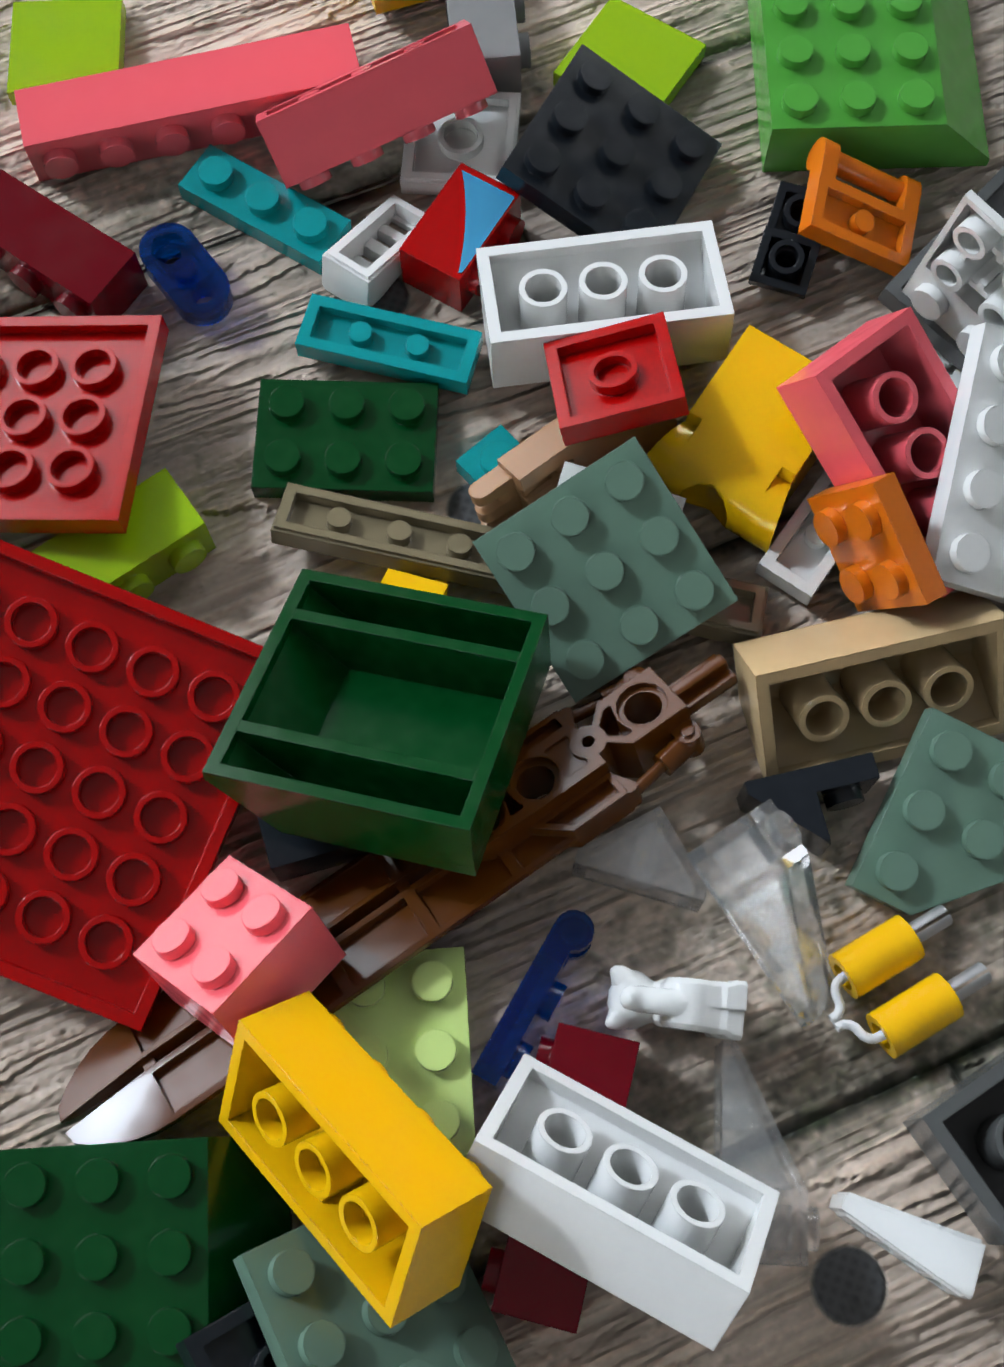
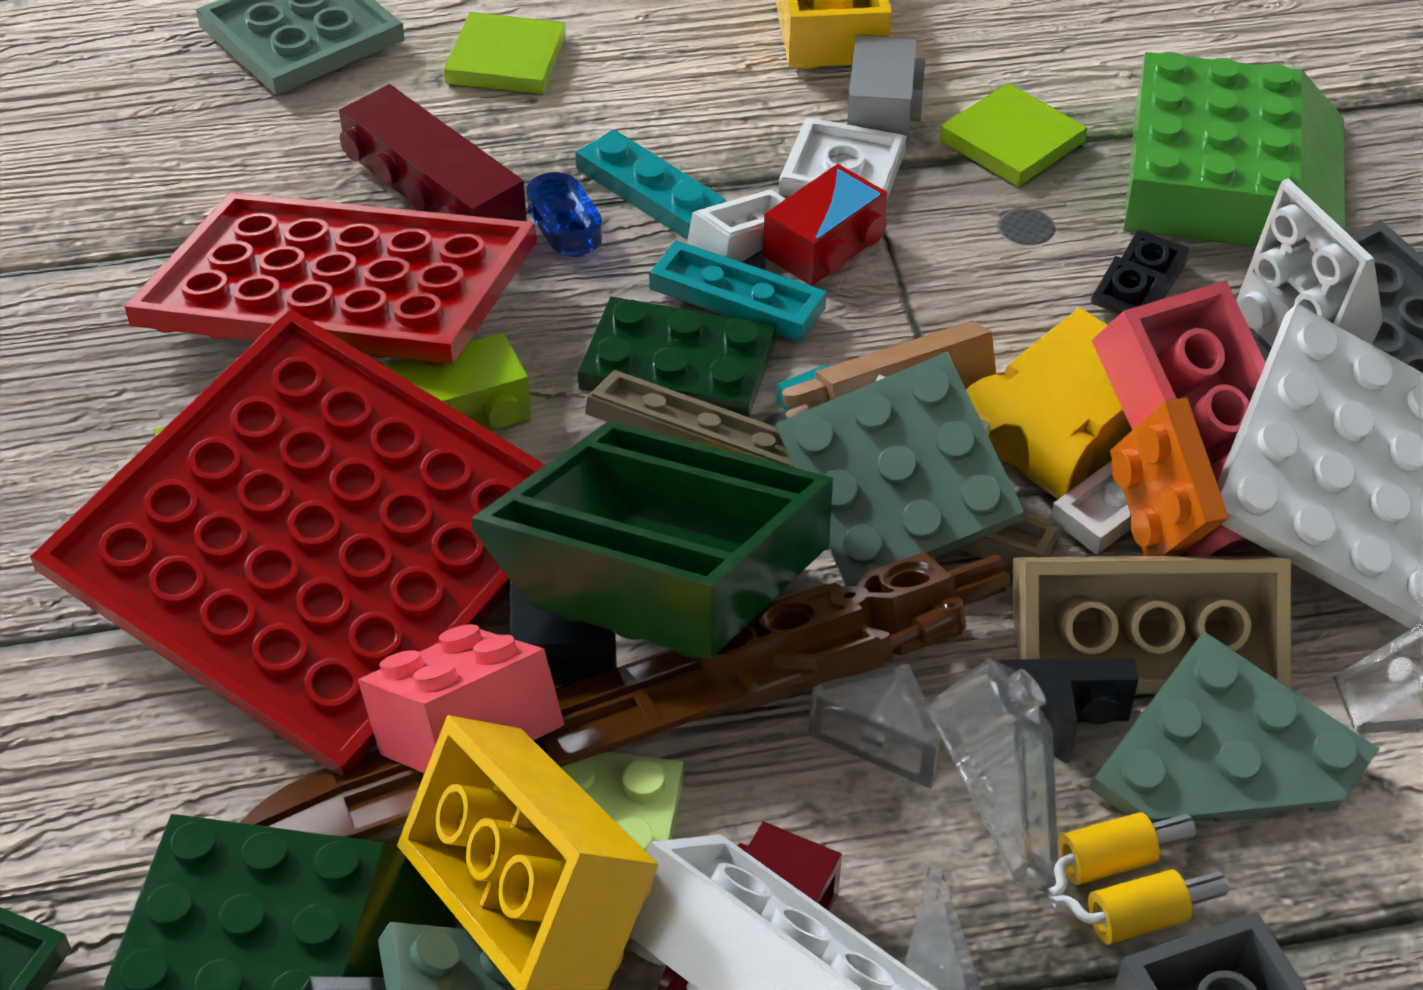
camera: 10 degrees right, 25 degrees down
coral brick [14,23,359,182] -> none
coral brick [256,19,498,191] -> none
clear blue plate [471,910,595,1091] -> none
white slope [476,220,735,388] -> none
black plate [496,44,722,236] -> none
red plate [543,312,690,446] -> none
white animal [605,965,748,1041] -> none
orange plate [798,137,922,277] -> none

